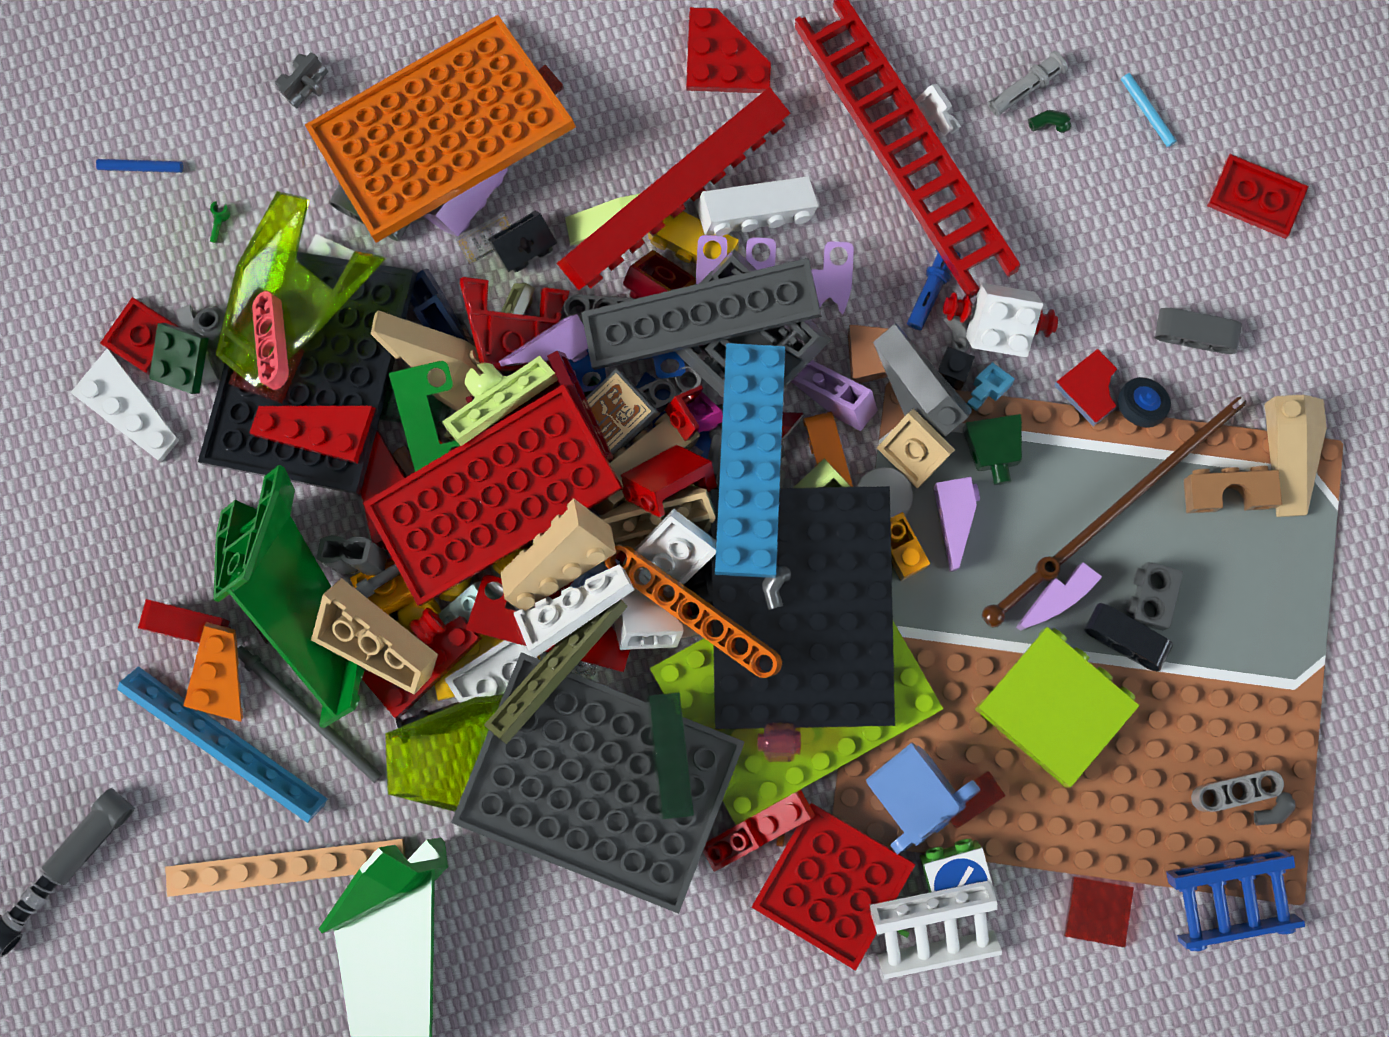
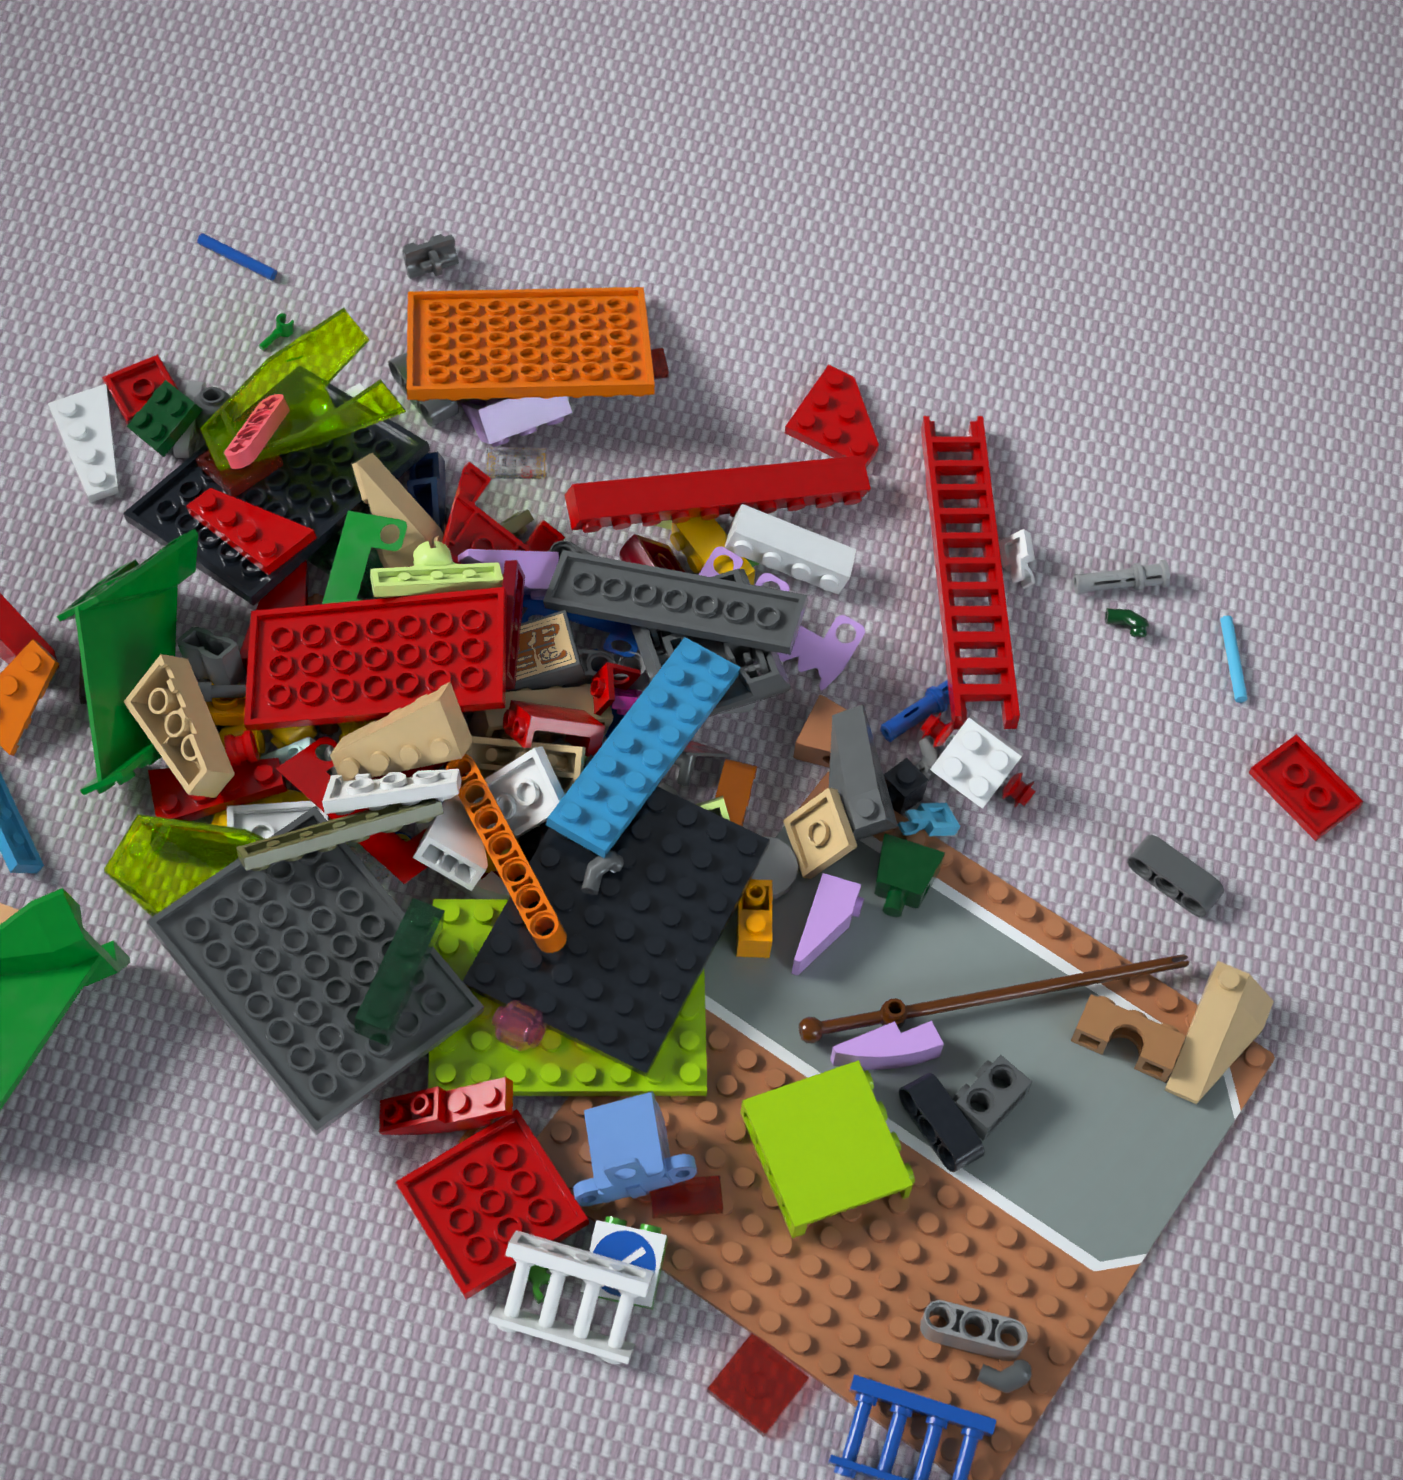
camera: 20 degrees right, 20 degrees down
dark grey bar [237,645,382,783] -> none
black brick [487,210,557,272] -> none
lavender slope [791,360,878,431] -> none
red tile [1054,349,1117,427] -> none
black wheel [1118,377,1171,428] -> none

